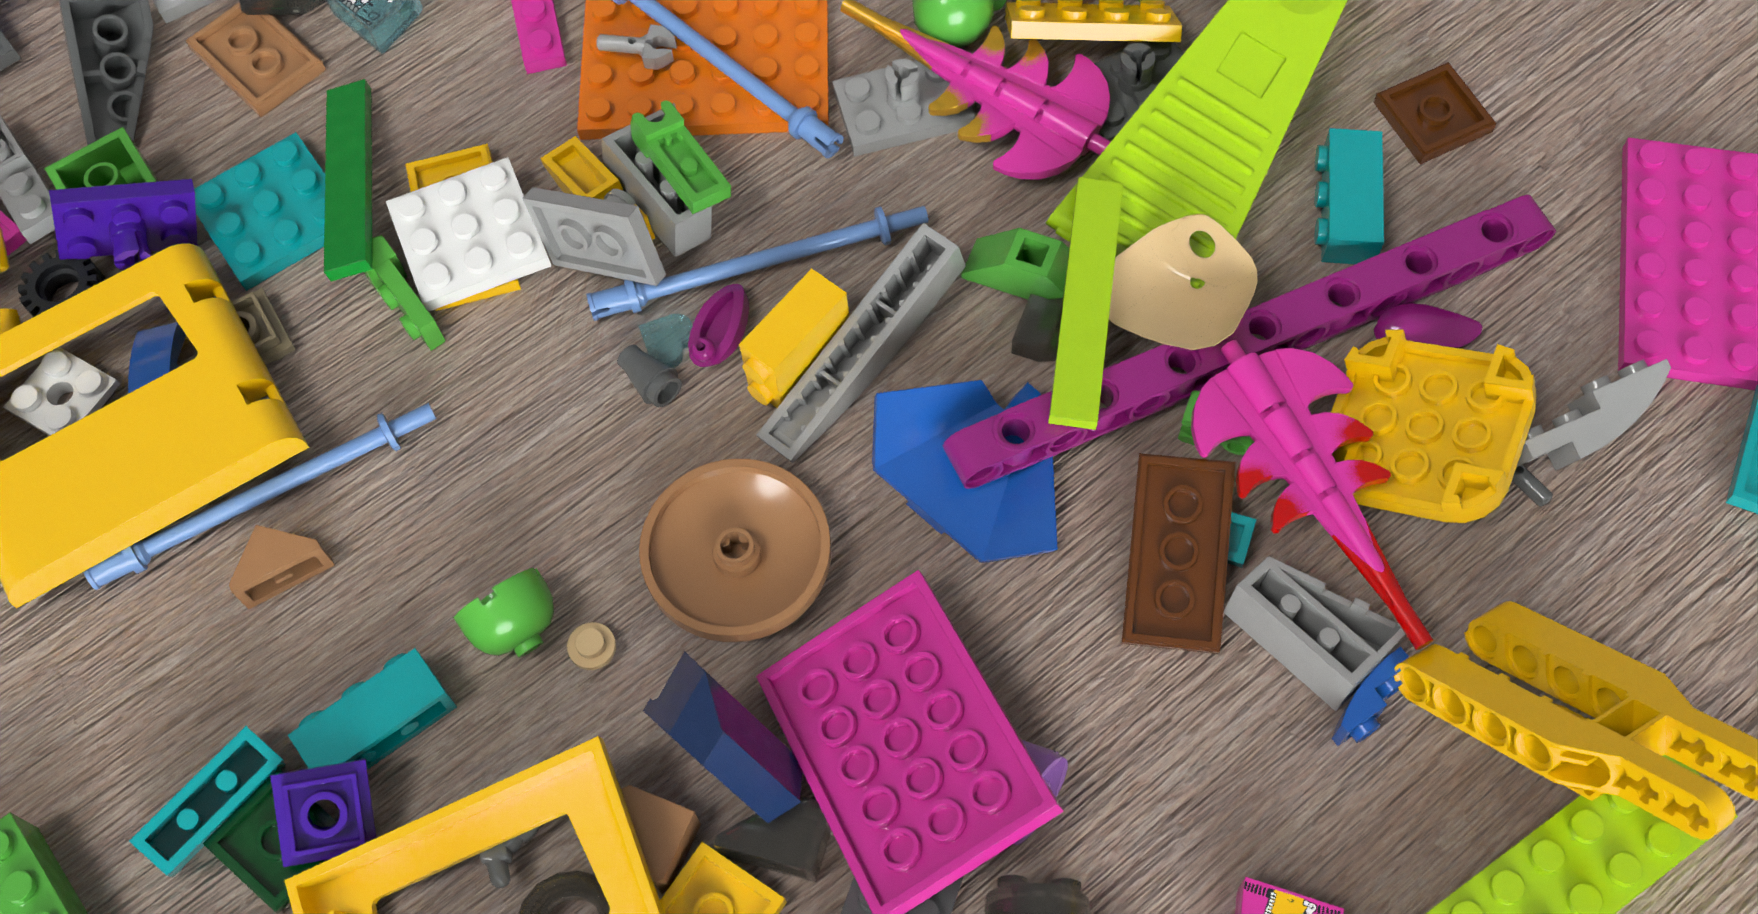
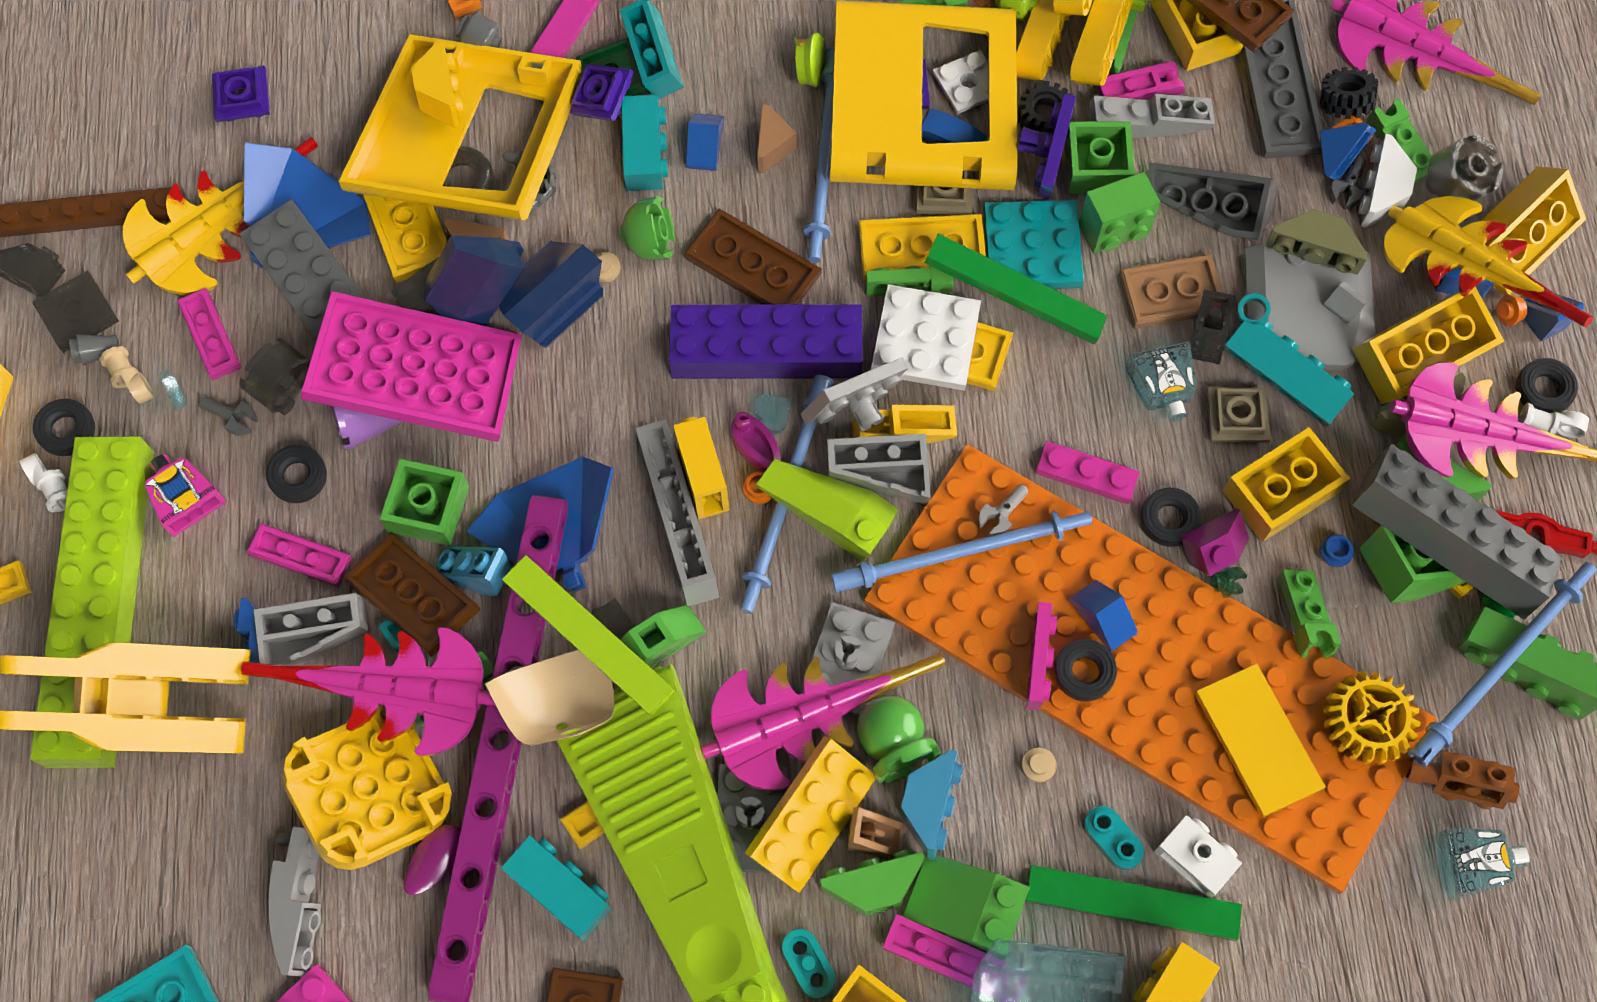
camera: 120 degrees right, 5 degrees up
dark grey cone [617,345,682,407] -> none
bright green plate [630,100,731,214] -> none
medium nougat dish [639,459,832,642] -> none
none -> dark pink tile [246,523,352,588]
none -> black tyre [266,445,327,503]
none -> bright green brick [380,459,470,546]
none -> dark azure slope [436,546,512,596]
none -> dark blue helmet [499,240,603,348]
none -> yellow tile [560,800,605,850]
none -> dark purple brick [669,304,863,379]
none -> reddish brown tile [684,208,822,305]
none -> blue slope [686,113,724,171]
none -> orange plate [743,472,772,504]
none -> lime wedge [755,459,899,562]
none -> lime piece [793,33,826,88]
none -> yellow tile [859,214,986,280]
none -> bright green brick [1079,172,1161,253]

